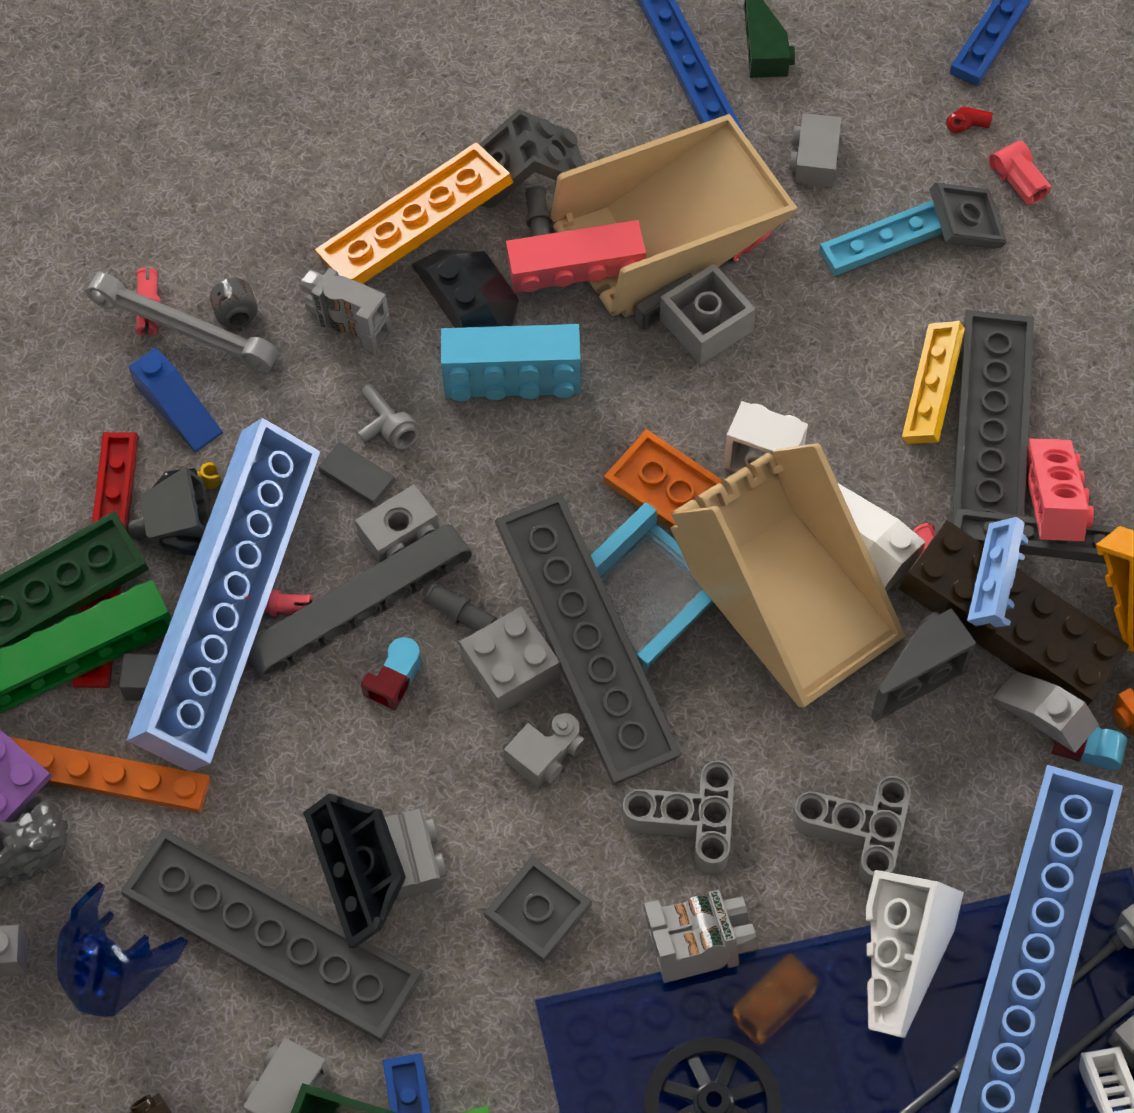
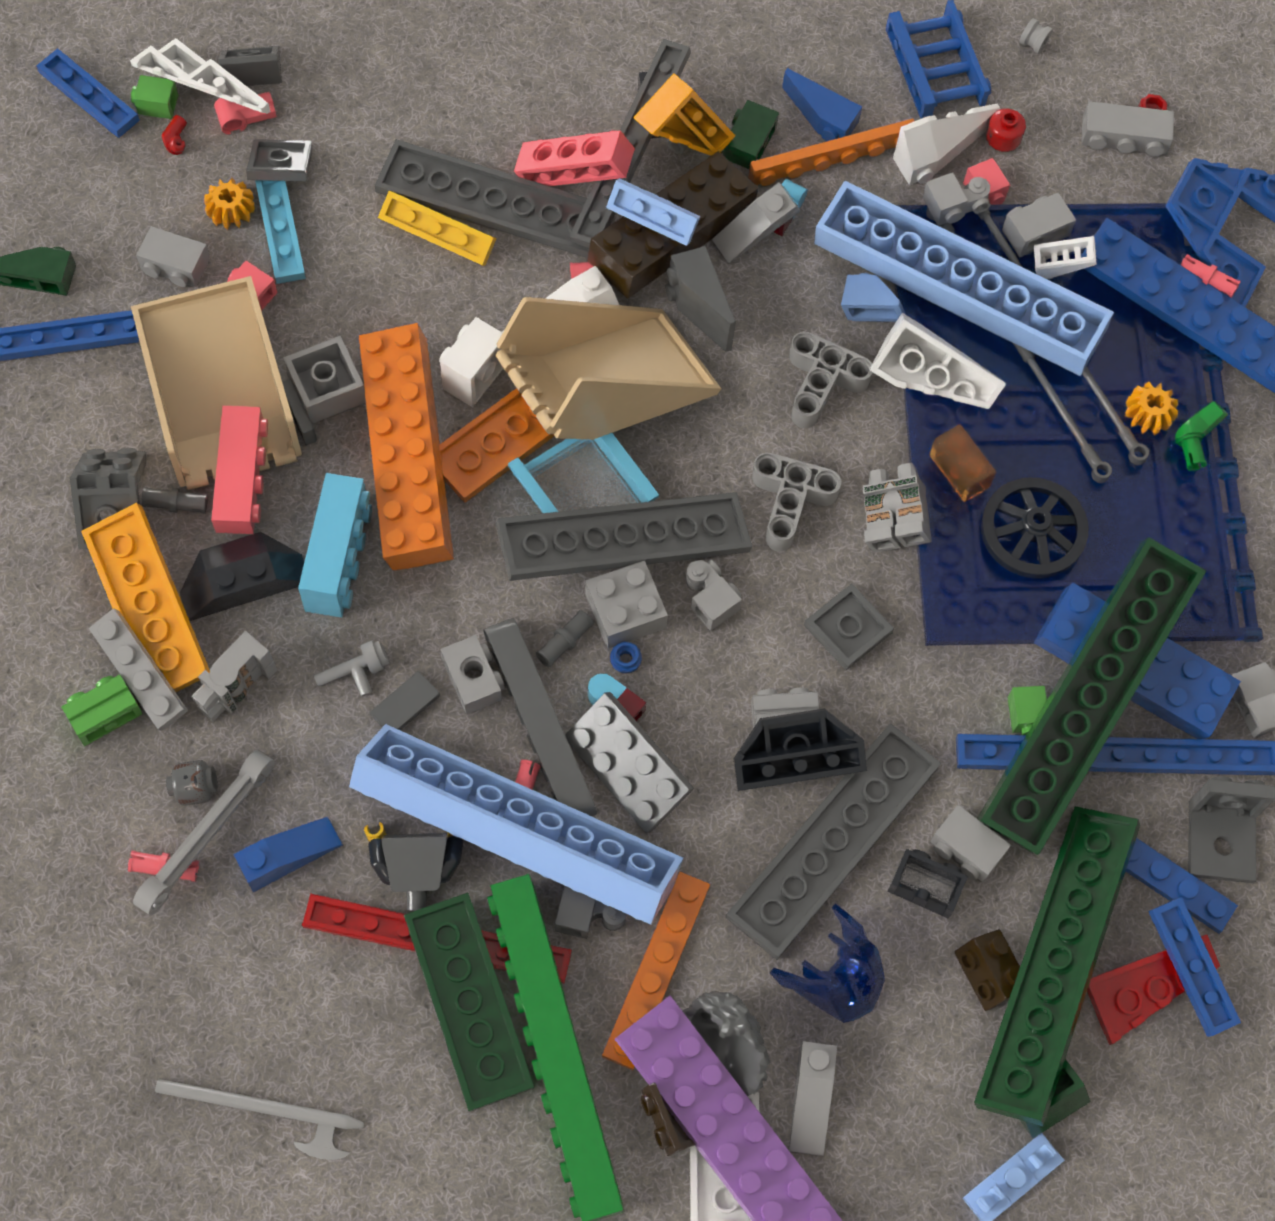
camera: 85 degrees left, 5 degrees up
none -> bright green brick [61,674,142,747]
none -> light grey plate [89,608,188,731]
none -> white wedge [130,38,271,114]
none -> bright green brick [131,75,179,119]
none -> light orange gear [204,178,255,230]
none -> dark grey slope [218,46,282,86]
none -> coral brick [227,261,277,311]
none -> orange brick [359,323,454,570]
none -> plate [565,692,694,834]
none -> blue plate [610,642,642,673]
none -> medium blue slope [841,273,906,322]
none -> black window [887,849,968,919]

